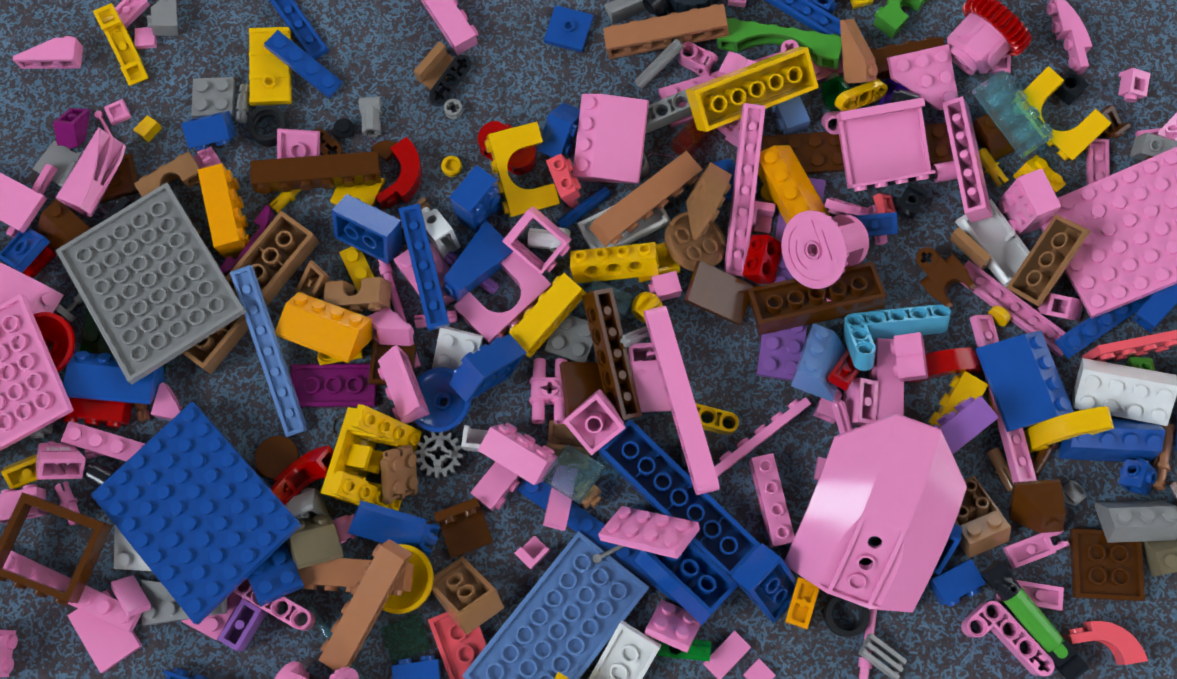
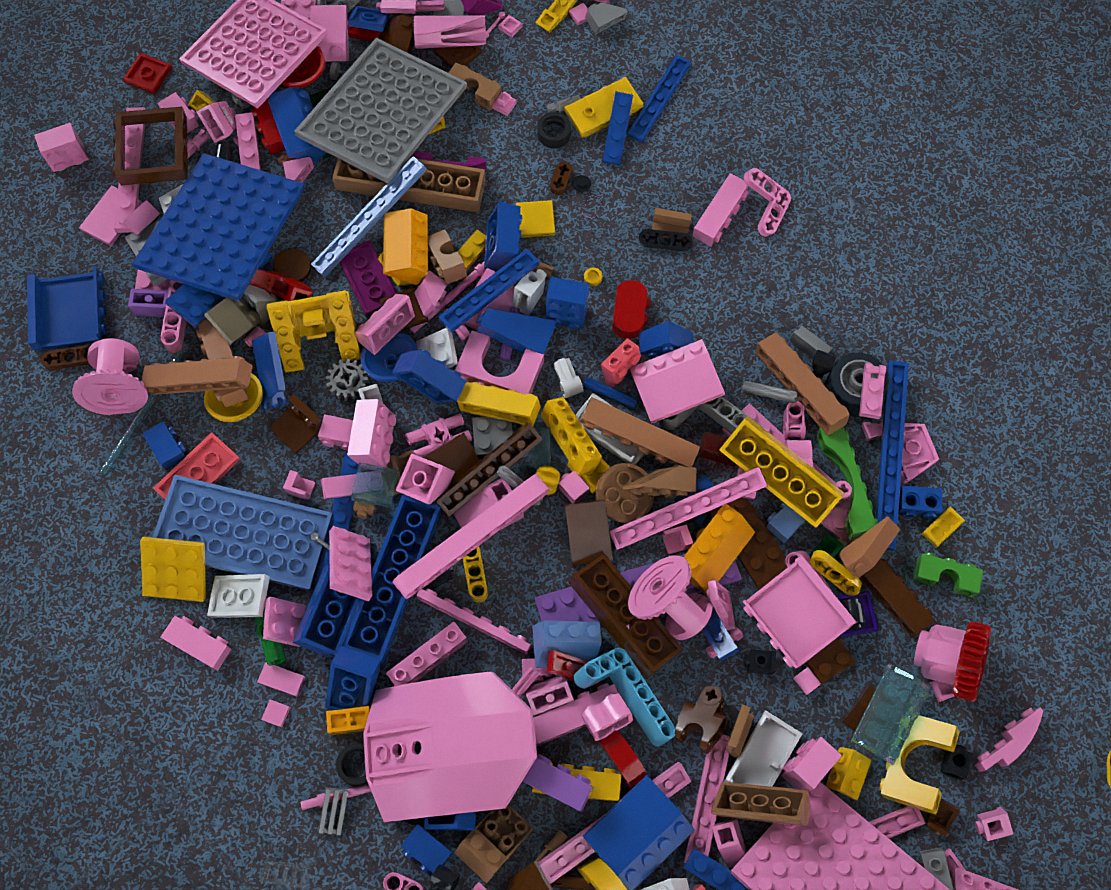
camera: 60 degrees right, 5 degrees down
yellow slope [133,115,162,143] -> none
blue brick [181,110,236,150] -> none
light grey plate [191,77,235,118] -> none
light orange brick [197,163,251,259] -> none
reddish brown brick [250,151,381,194] -> none
yellow pin [269,189,302,214] -> none
bright pink tile [277,128,320,159] -> none
medium nougat slope [295,261,332,298] -> none
light grey piece [359,96,383,138] -> none
reddish brown tile [370,141,396,162] -> none
red arch [375,136,422,210] -> none
medium nougat plate [380,445,418,505] -> none
clear green piece [381,613,431,664] -> none
medium nougat slope [431,556,504,635] -> none
light grey bush [444,99,463,119] -> none
yellow arch [484,122,560,218] -> none
bright pink window [502,206,572,275] -> none
blue plate [544,5,594,53] -> none
red brick [742,235,782,284] -> none
coral tile [873,193,896,214] -> none
bright pink plate [887,44,958,111] -> none
bright pink brick [942,96,993,223] -> none
yellow axle [979,148,1009,188] -> none
yellow tile [988,306,1011,327] -> none

